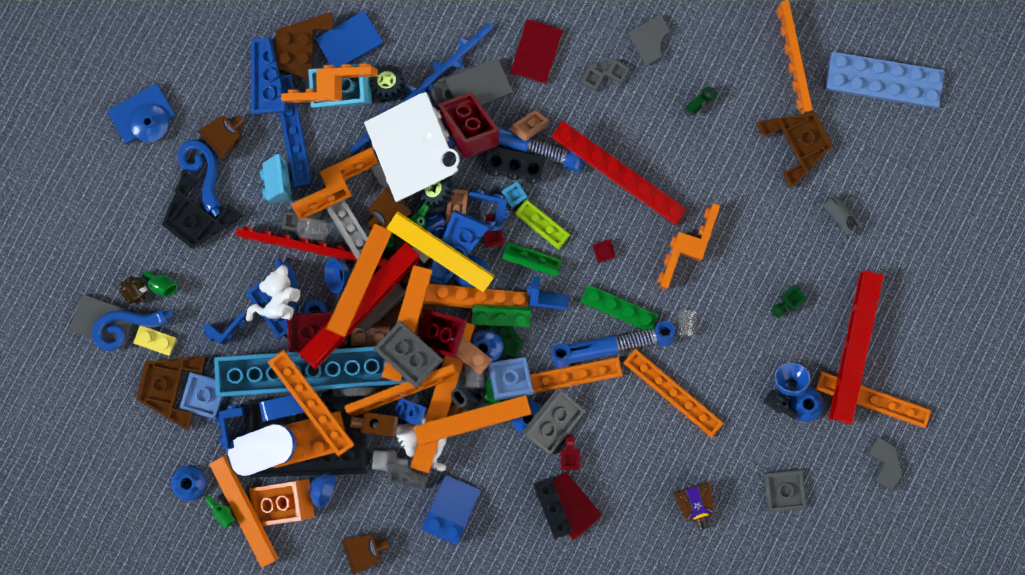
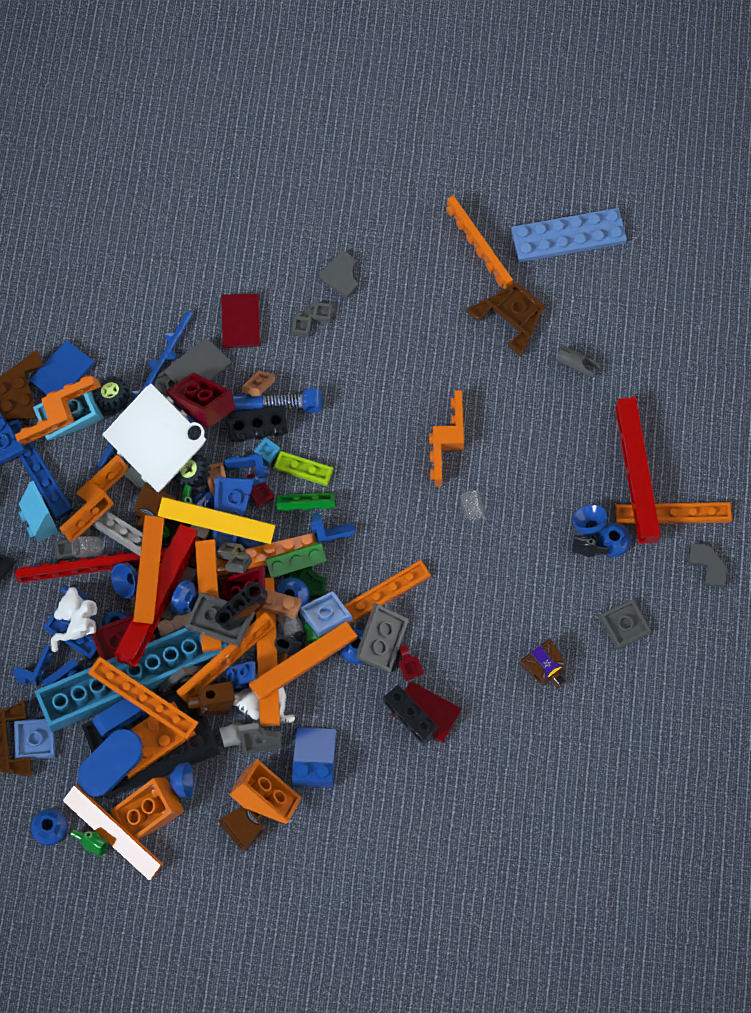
camera: 20 degrees left, 15 degrees down
blue bracket [217,404,246,450] -> none
red plate [551,121,687,225] -> none
blue piece [551,321,675,368] -> none
green plate [580,285,658,332] -> none
dark red plate [592,239,616,263] -> none
orange tile [623,348,724,438] -> none
dark green plate [683,87,716,117] -> none
dark green plate [770,284,807,318] -> none
none -> blue plate [42,658,81,687]
none -> blue piece [171,580,199,615]
none -> black beam [215,582,268,631]
none -> dark grey tile [216,542,252,573]
none -> orange slope [229,759,302,824]

